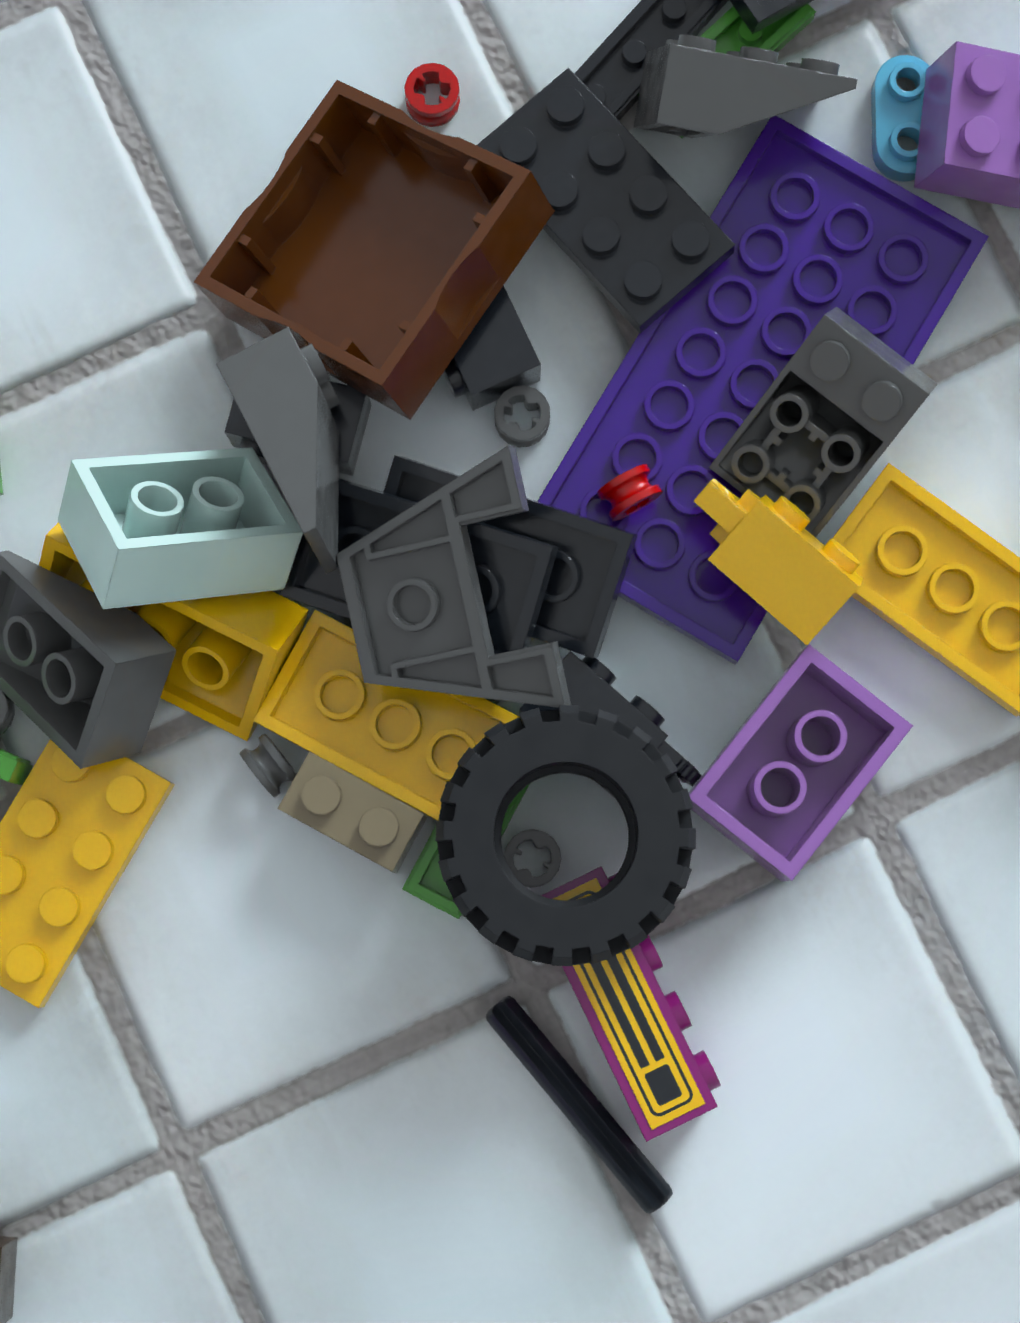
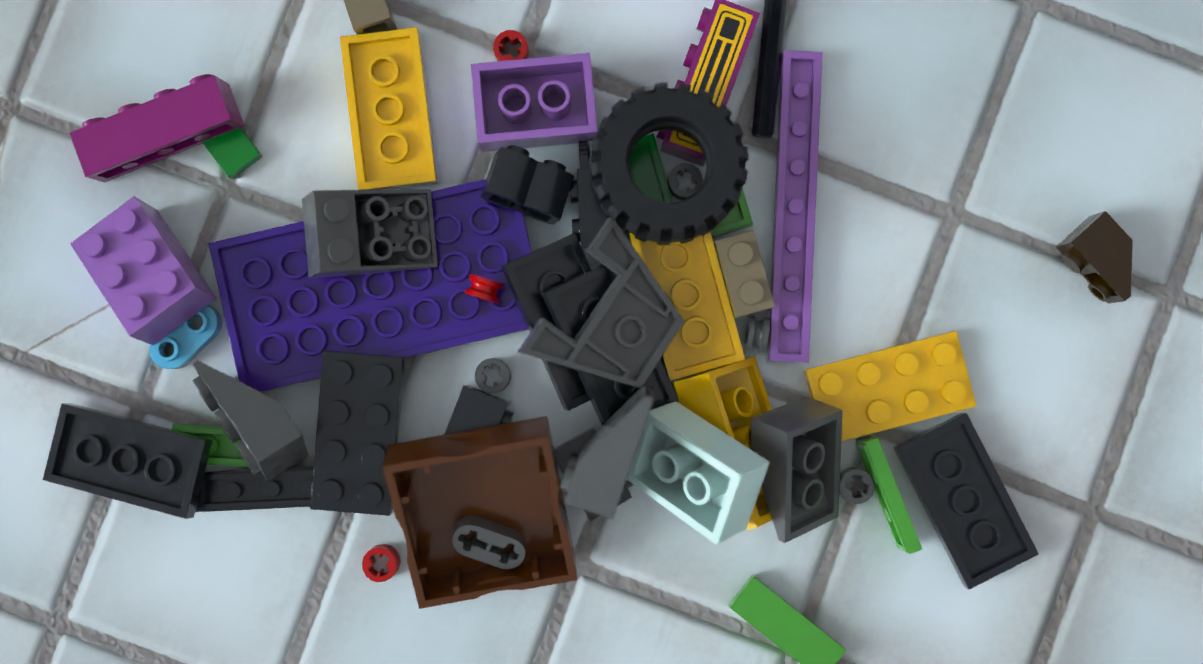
camera: 140 degrees left, 5 degrees up
yellow hinge [694,479,863,645] -> none
none -> dark grey beam [452,515,525,569]
none -> black brick [481,145,574,225]
none -> red bush [493,30,529,61]
none -> green tile [630,133,673,203]
none -> medium lavender plate [767,50,823,363]

